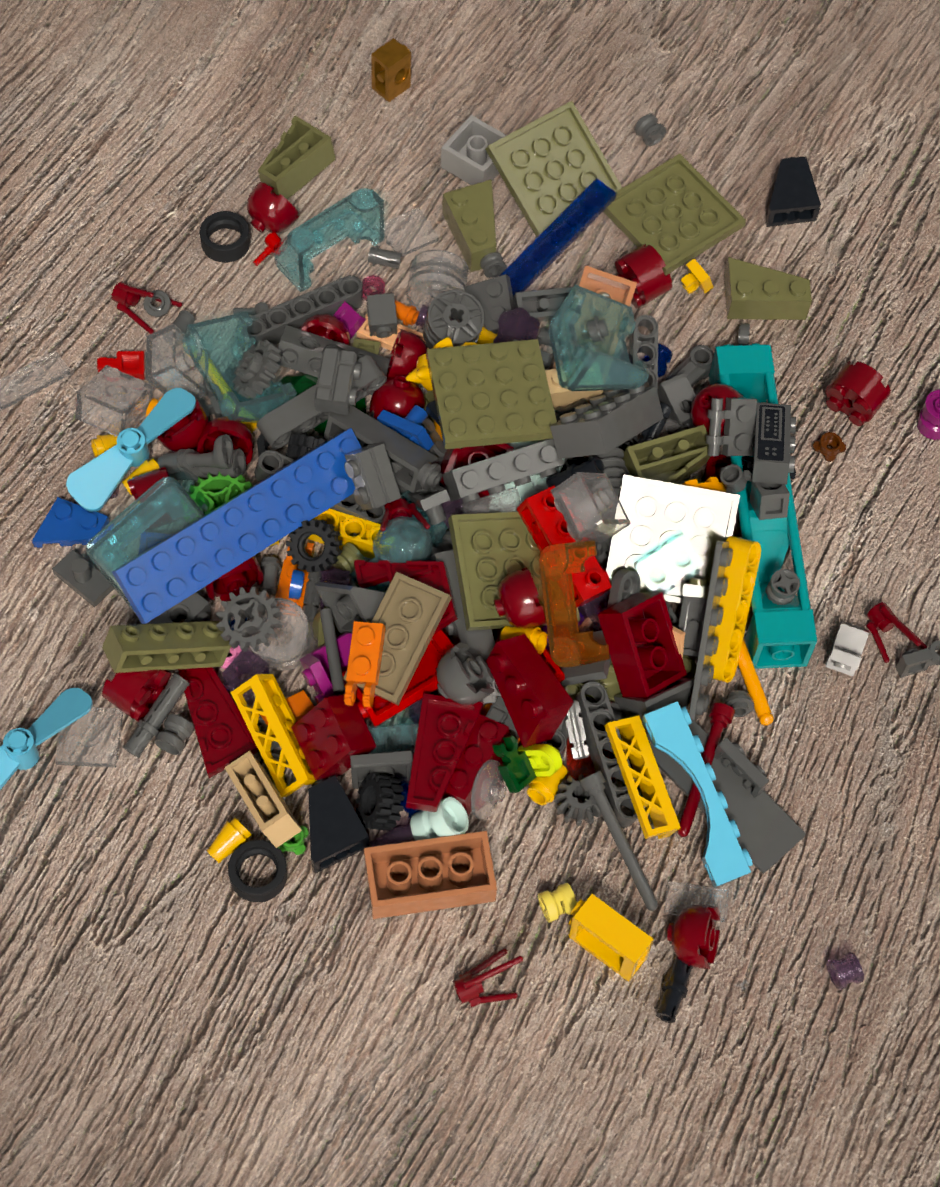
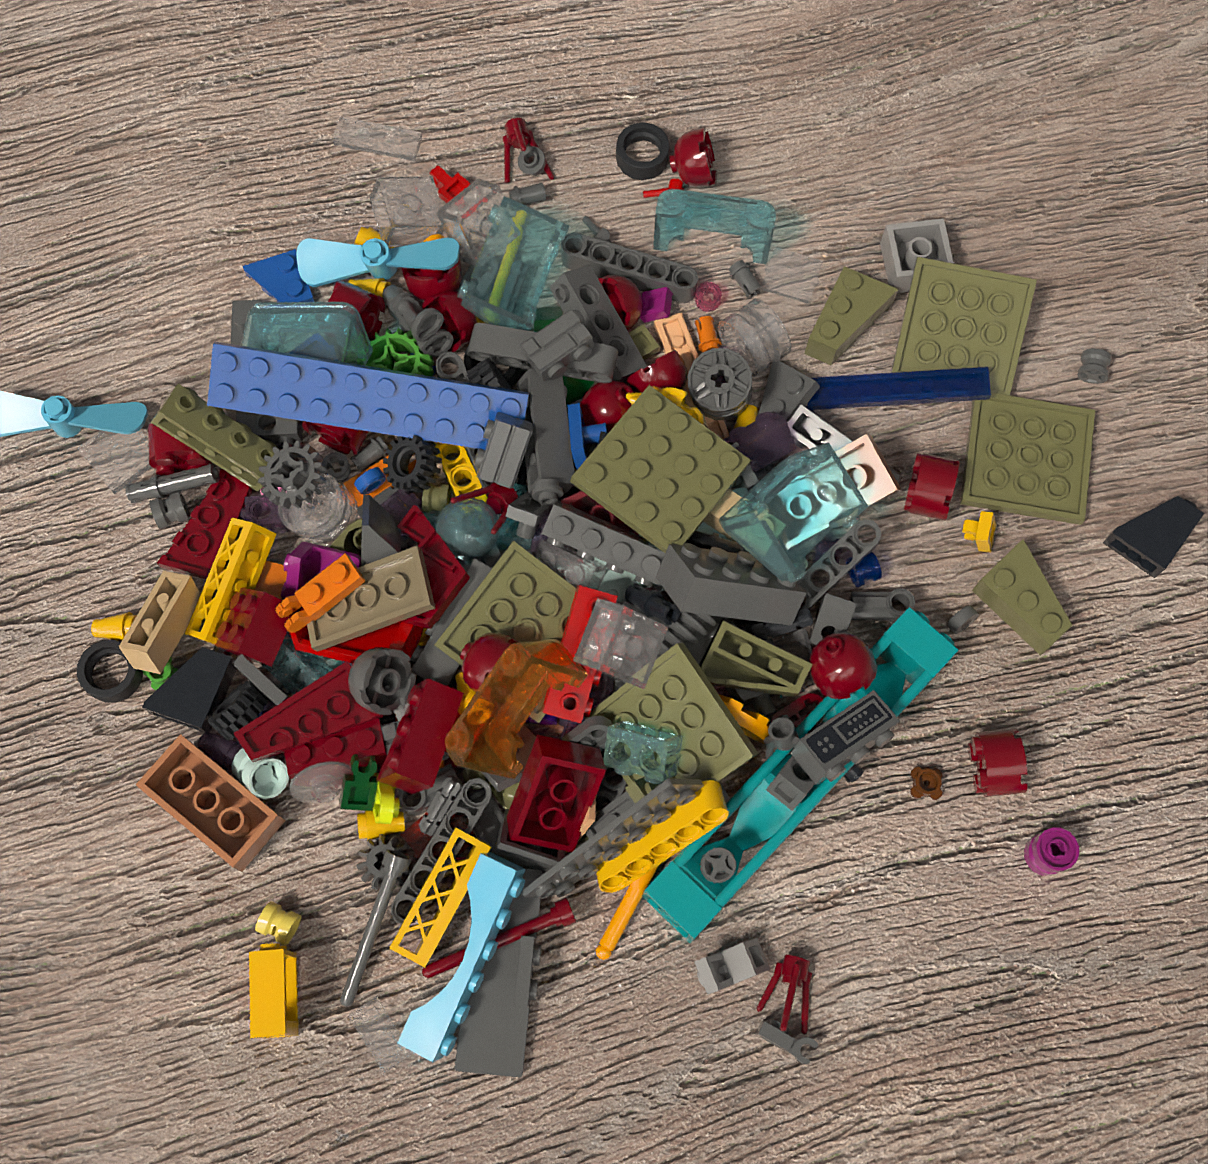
camera: 50 degrees right, 10 degrees up
dark grey gear [232,340,282,399] -> none
olive wedge [258,116,336,199] -> none
dark grey bar [320,608,345,694] -> none
dark grey brick [366,293,397,338] -> none
pearl gold brick [371,38,411,102] -> none
dark red plant [453,949,523,1008] -> none
dark grey bush [480,252,506,278] -> none
dark grey plate [587,316,609,343] -> none
black pin [656,957,693,1023] -> none
dark red cylinder [667,905,720,970] -> none
dark grey plate [706,398,757,456] -> none
dark grey plate [724,691,754,717] -> none

